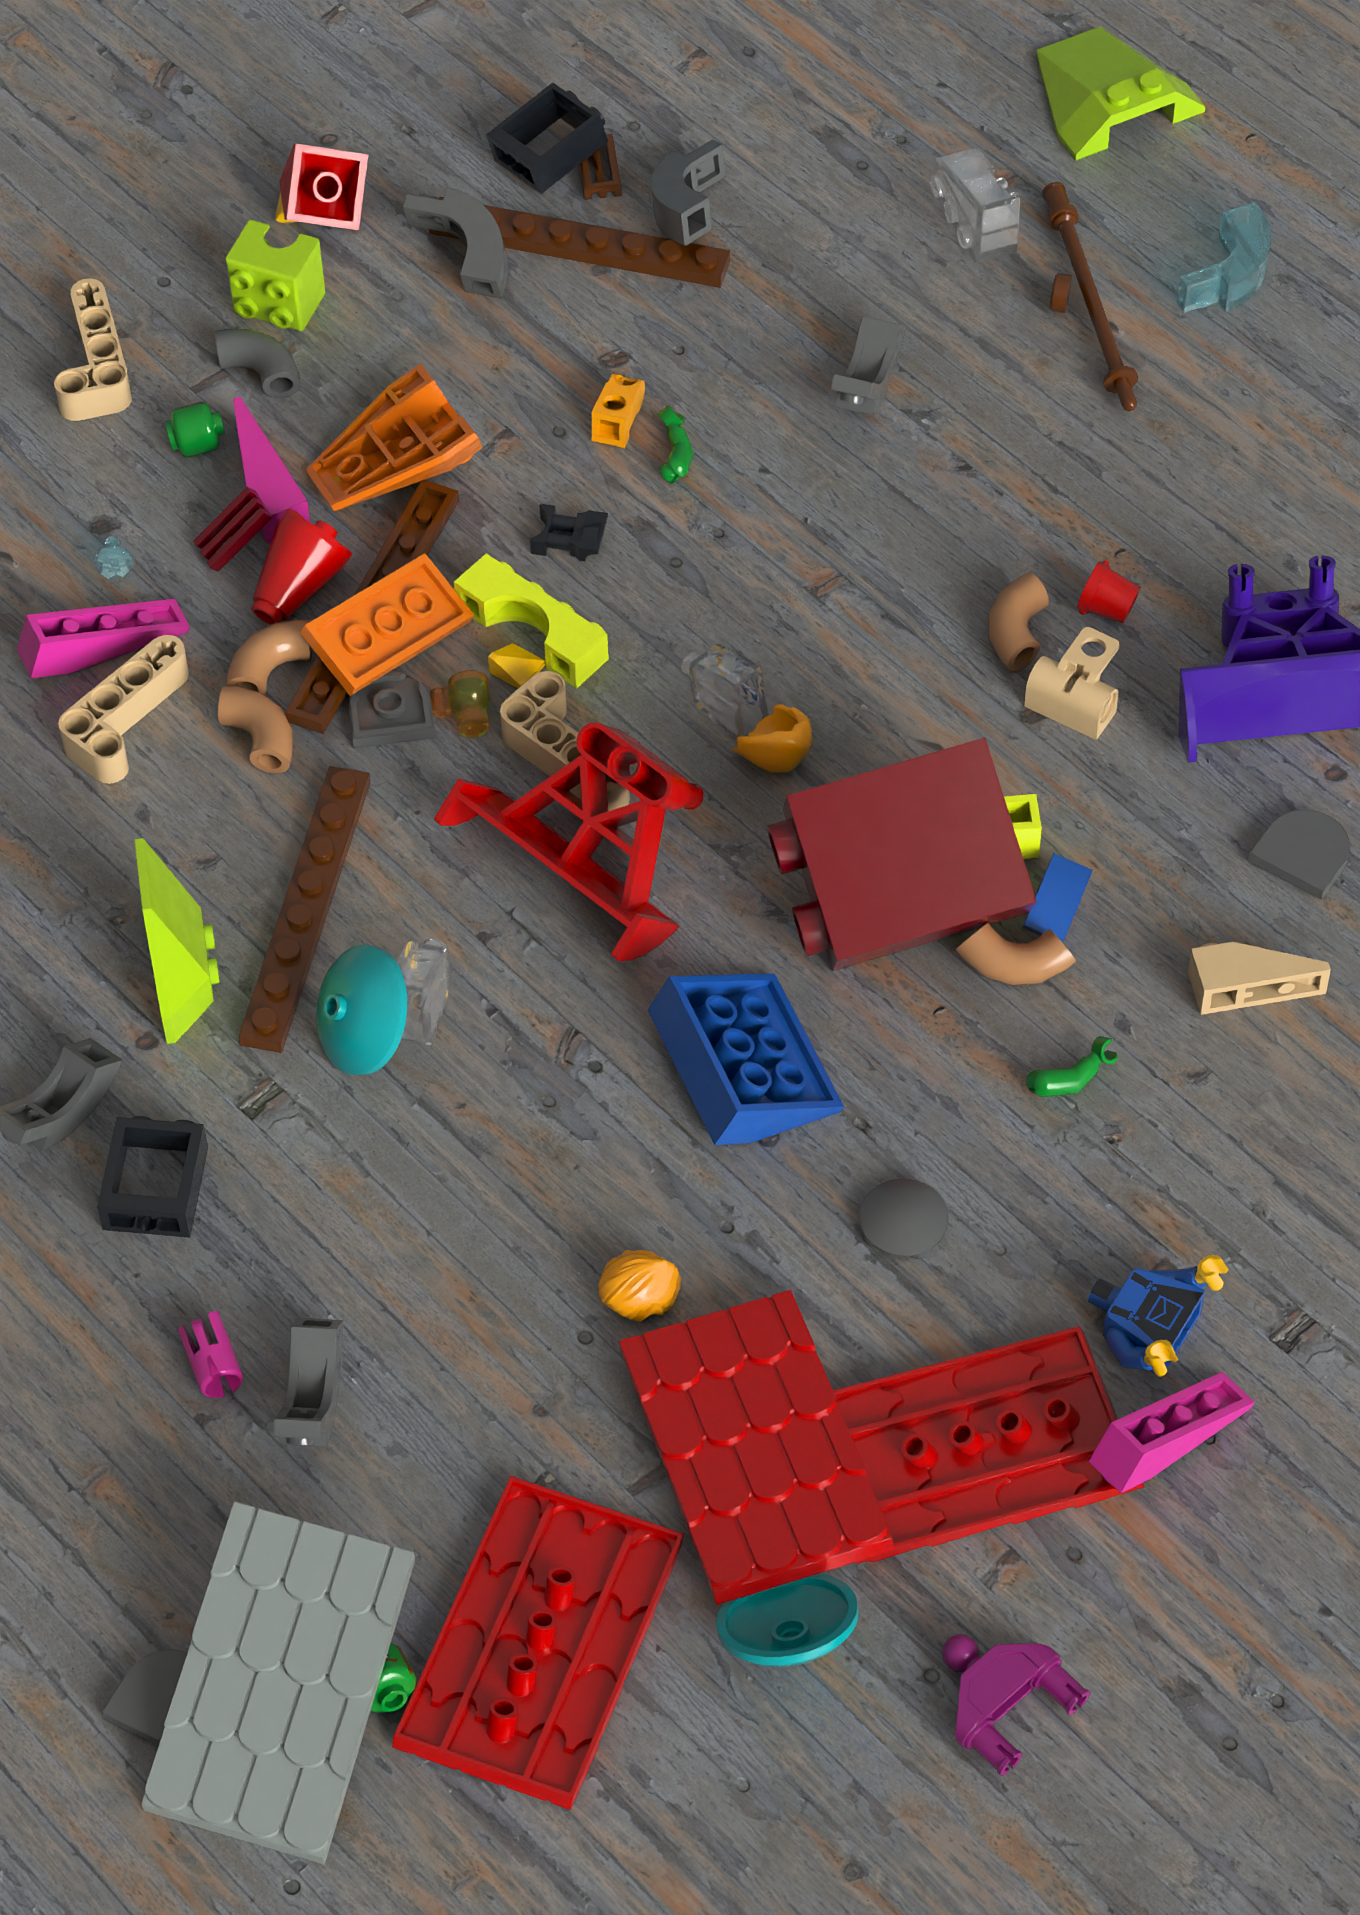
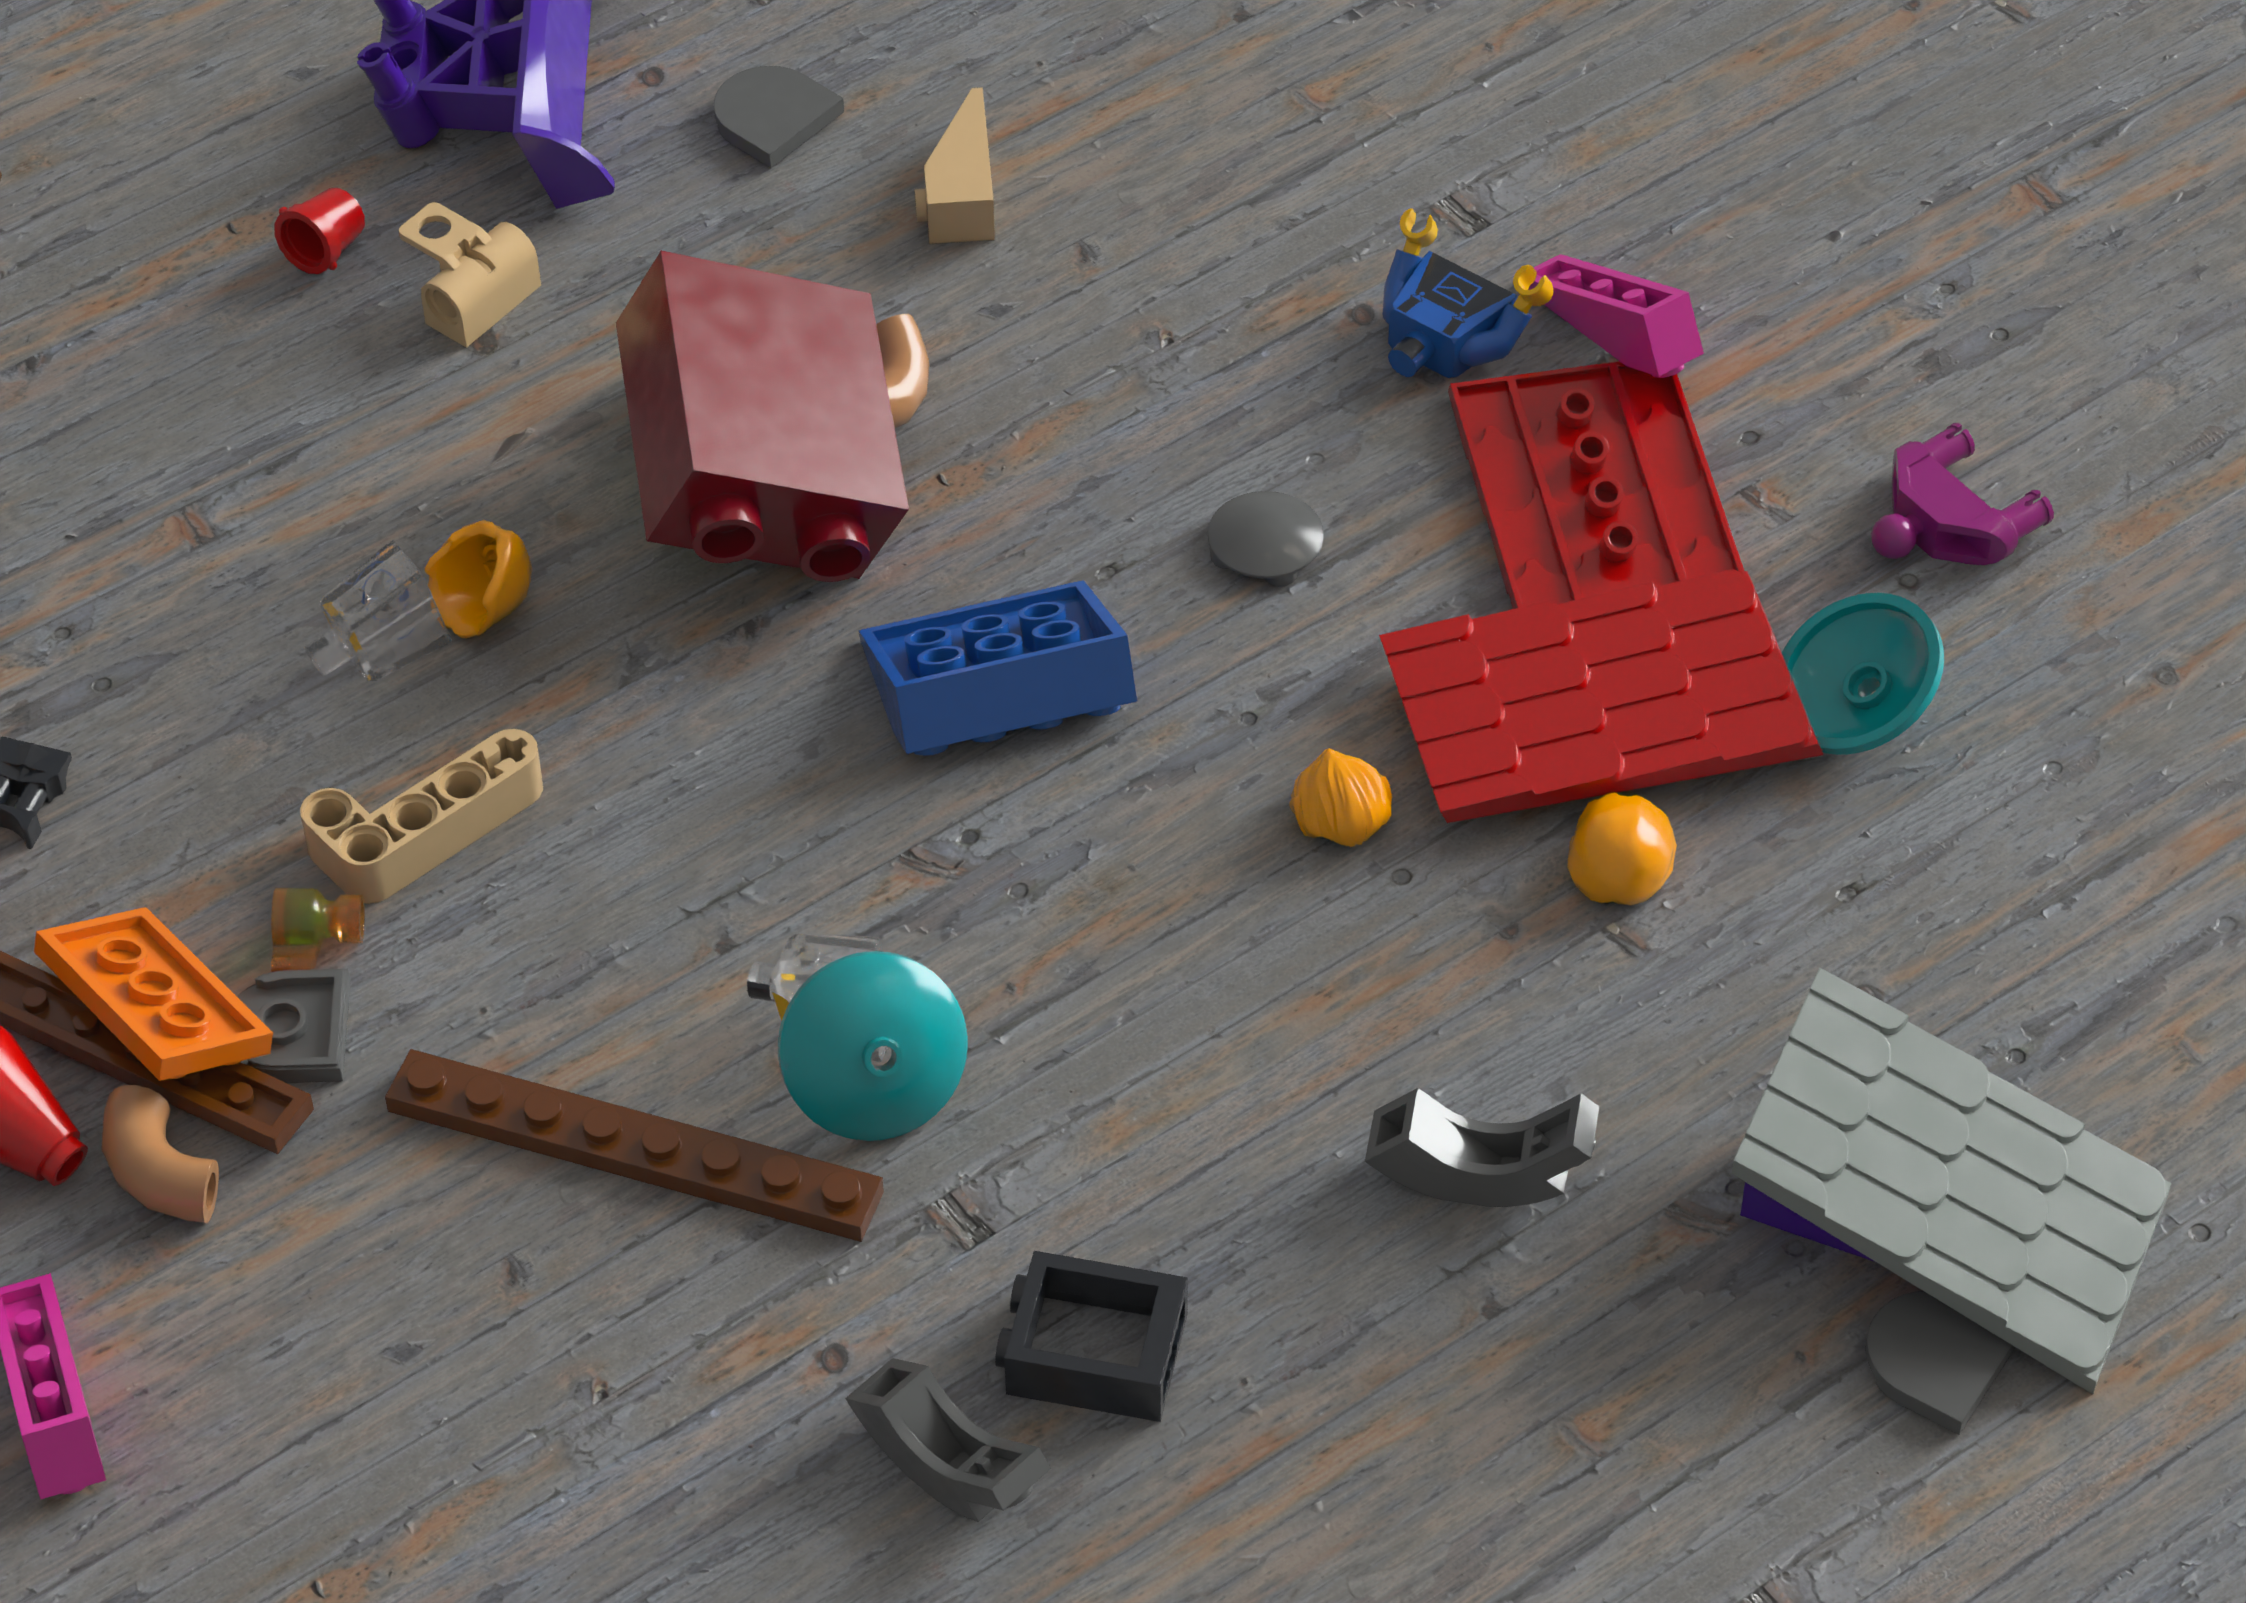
camera: 85 degrees left, 5 degrees down
tan beam [58,635,189,784] -> none
lime wedge [134,838,220,1044] -> none
dark pink arm [177,1311,243,1398] -> none
medium nougat cylinder [218,685,293,773] -> none
red piece [392,1476,684,1810] -> none
red piece [434,723,704,961] -> none
neon yellow arch [454,553,609,689] -> none
yellow slope [488,643,546,689] -> none
medium nougat cylinder [988,572,1049,672] -> none
green arm [1026,1036,1118,1097] -> none
none -> light orange hair [1567,792,1677,906]

